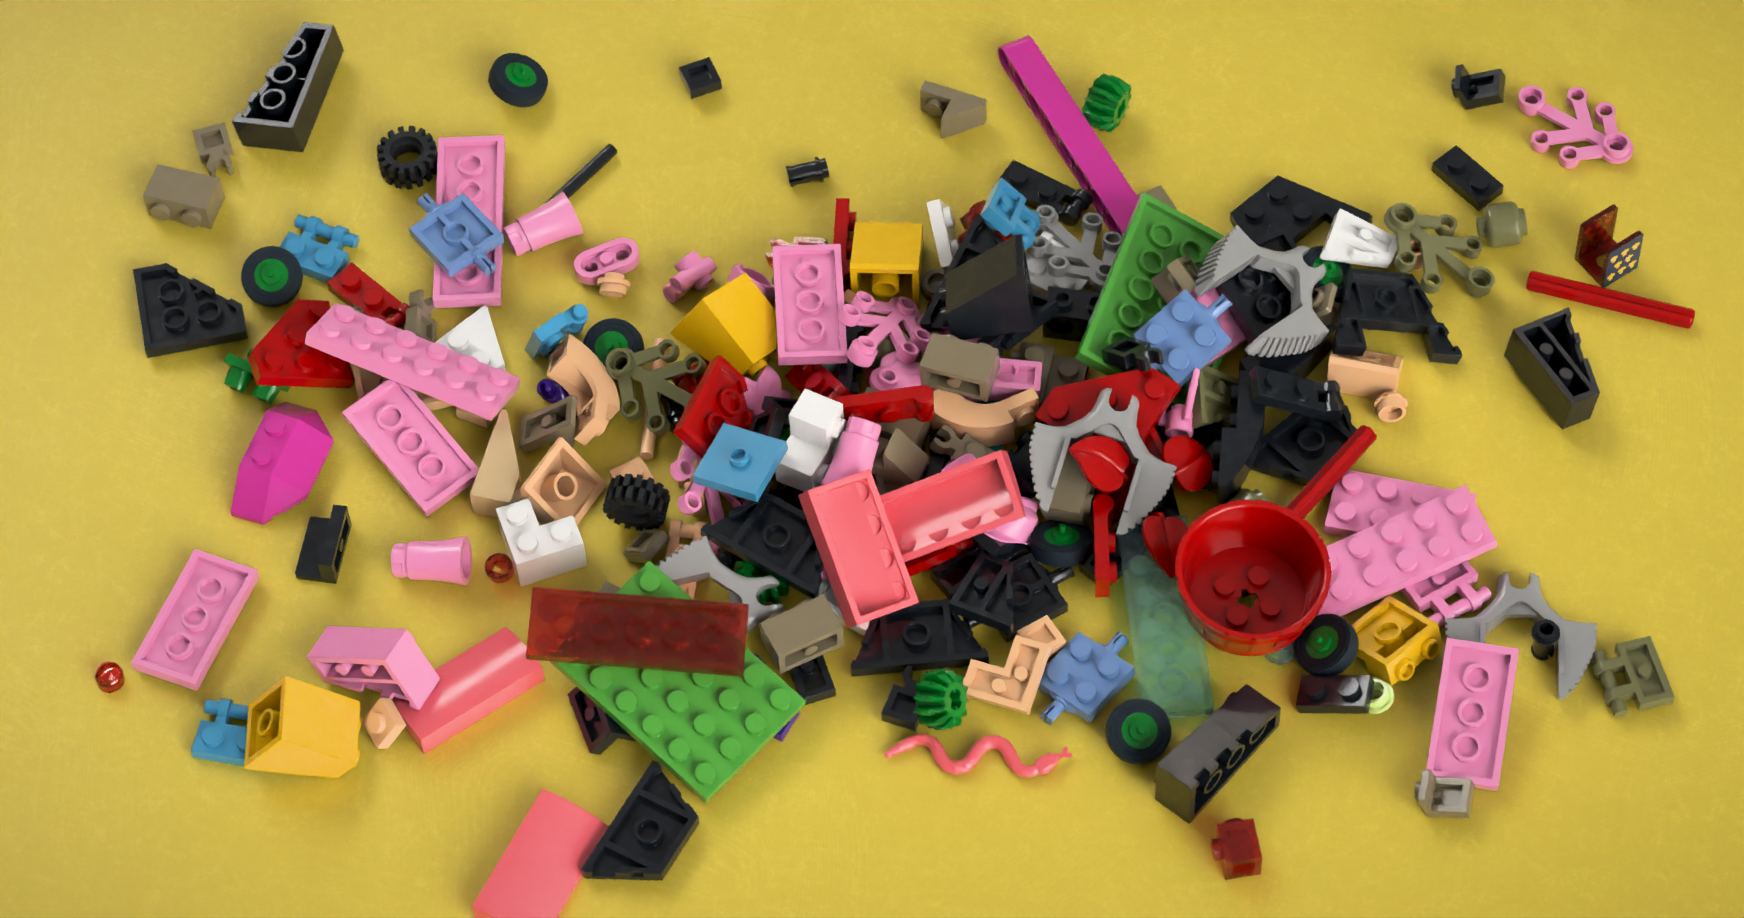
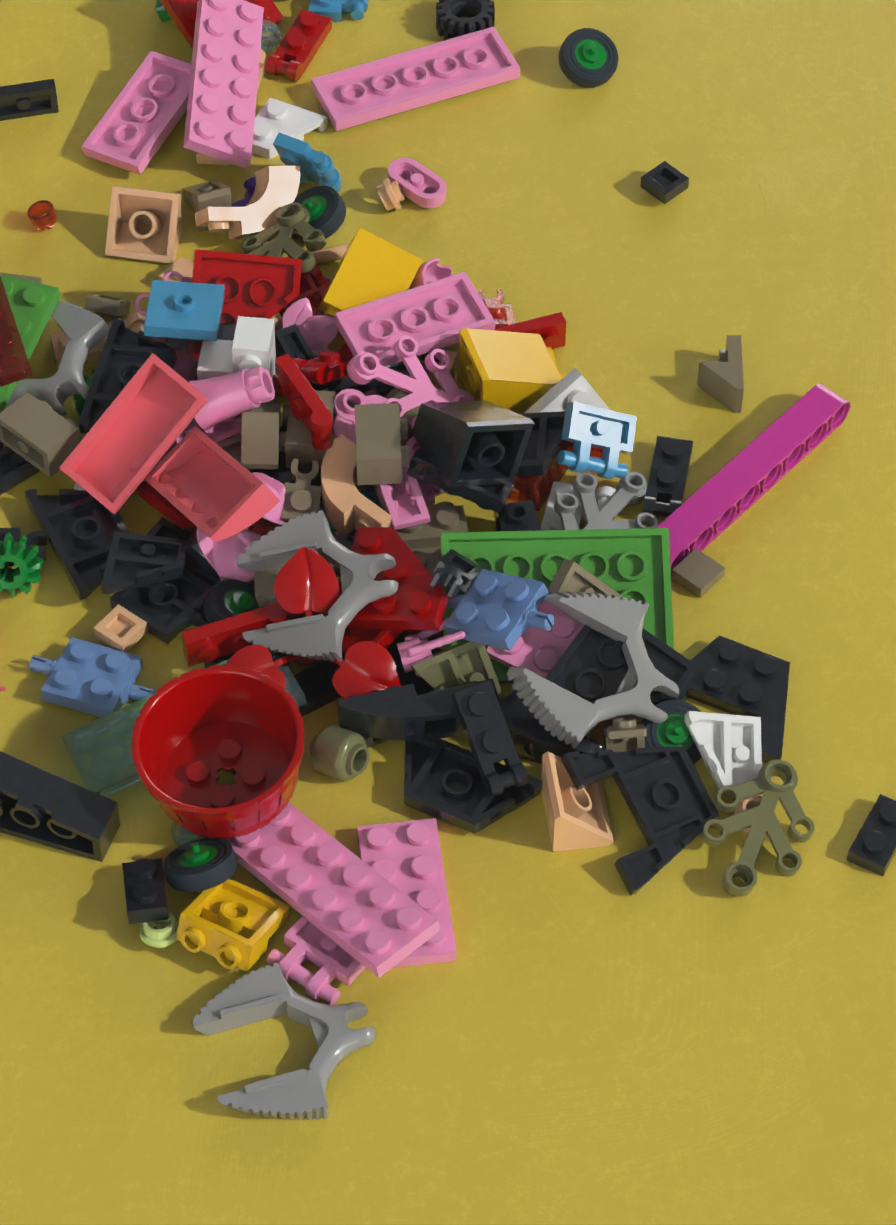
camera: 65 degrees right, 5 degrees down
dark pink wedge [231,402,334,525] -> none
bright pink plant [391,536,472,585] -> none
dark tan plate [404,289,436,343] -> none
medium blue plate [409,193,504,278] -> none
tan slope [470,409,522,518] -> none
white brick [496,498,587,587] -> none
bright pink plant [503,191,583,256] -> none
black bar [543,144,618,205] -> none
black tyre [603,474,670,531] -> none
bright pink plate [662,250,717,303] -> none
black pin [786,156,829,187] -> none
light nougat plate [963,635,1052,715] -> none
green gear [1082,74,1131,132] -> none
black wheel [1105,698,1171,764] -> none
red axle [1286,425,1377,519] -> none
light nougat plate [1374,391,1408,422] -> none
dark tan bracket [1415,769,1475,818] -> none
bright pink plate [1426,638,1519,791] -> none
olive head [1476,201,1527,248] -> none
wedge [1504,307,1600,430] -> none
red axle [1526,271,1695,329] -> none
black pin [1531,619,1560,660] -> none
clear red piece [1574,204,1644,288] -> none
olive plate [1592,636,1674,718] -> none

